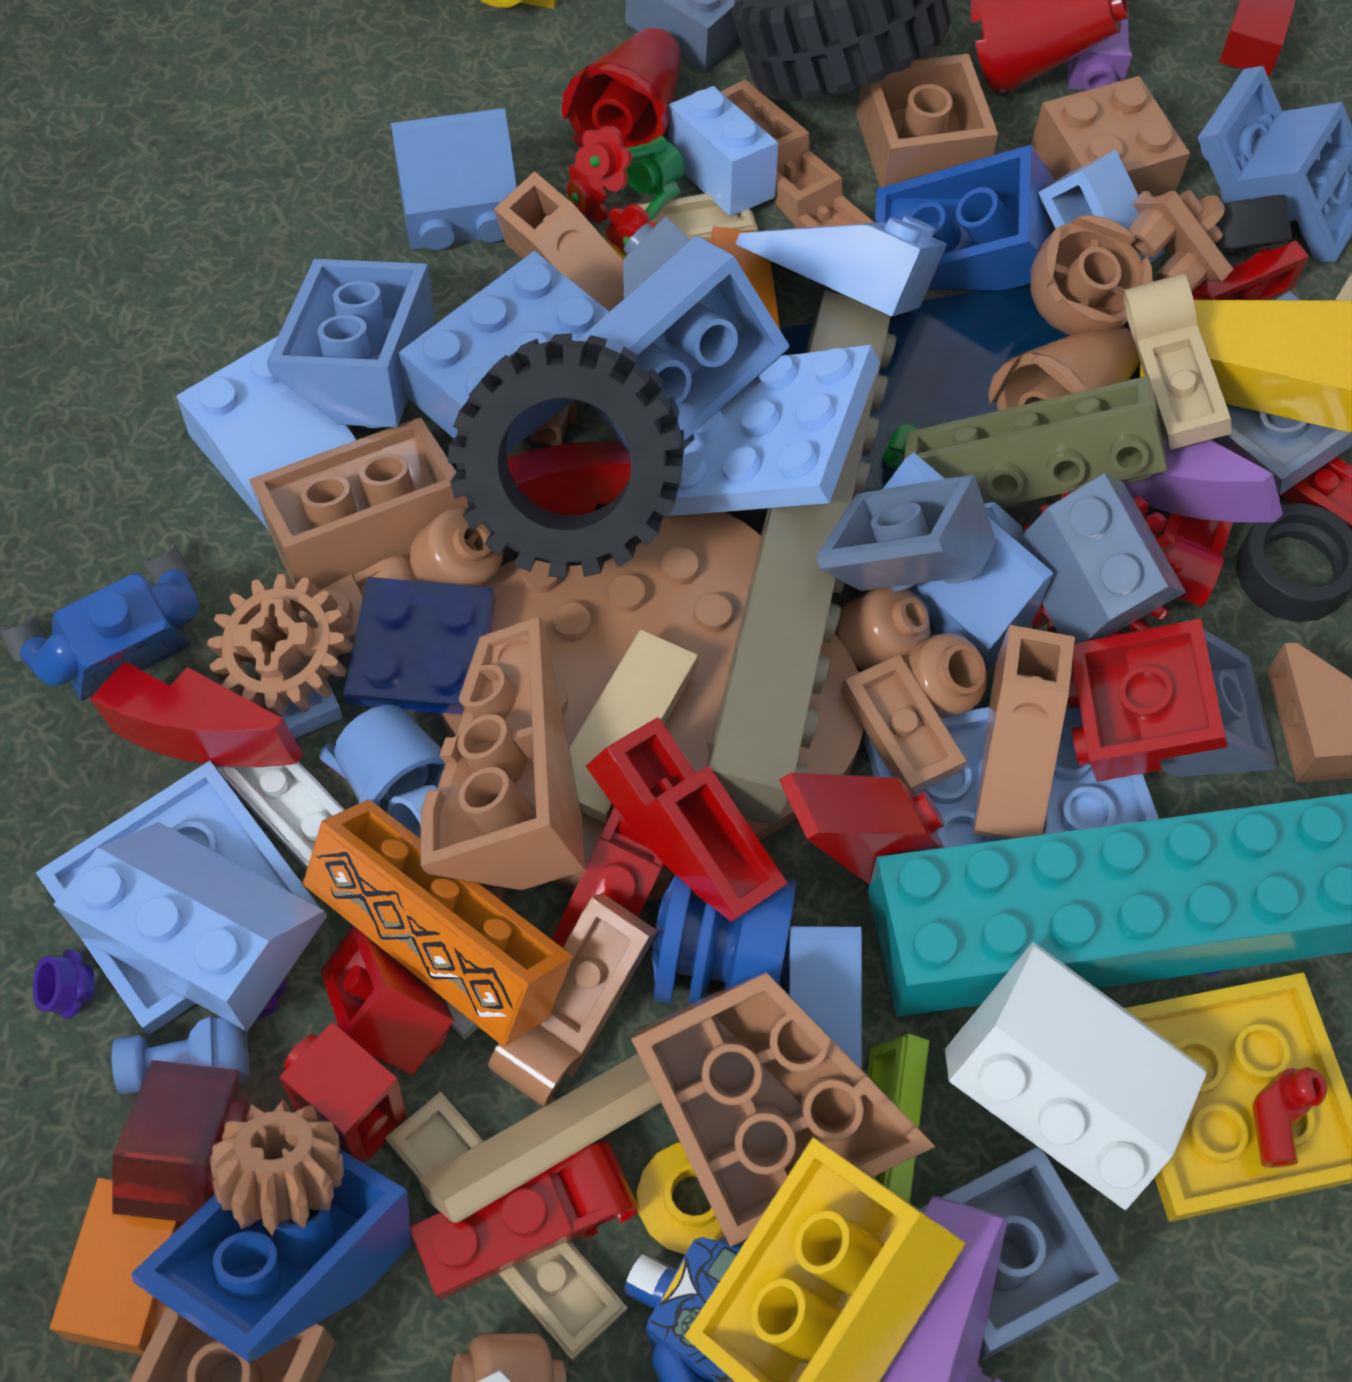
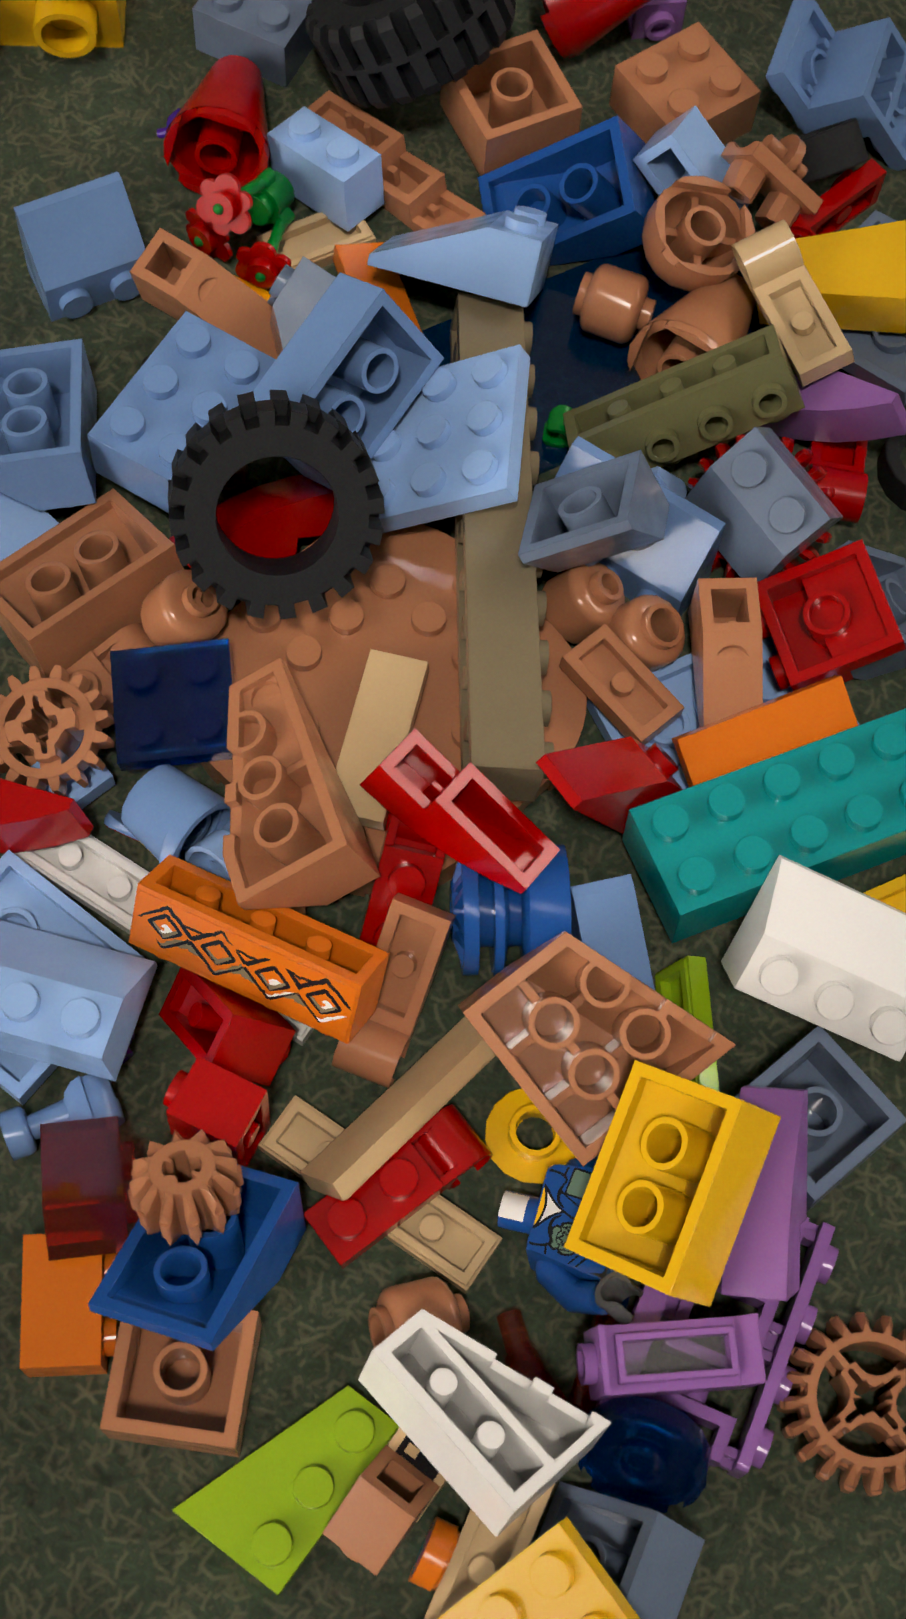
camera: 15 degrees left, 5 degrees up
none -> nougat head [572,264,657,344]
none -> orange tile [672,675,858,787]

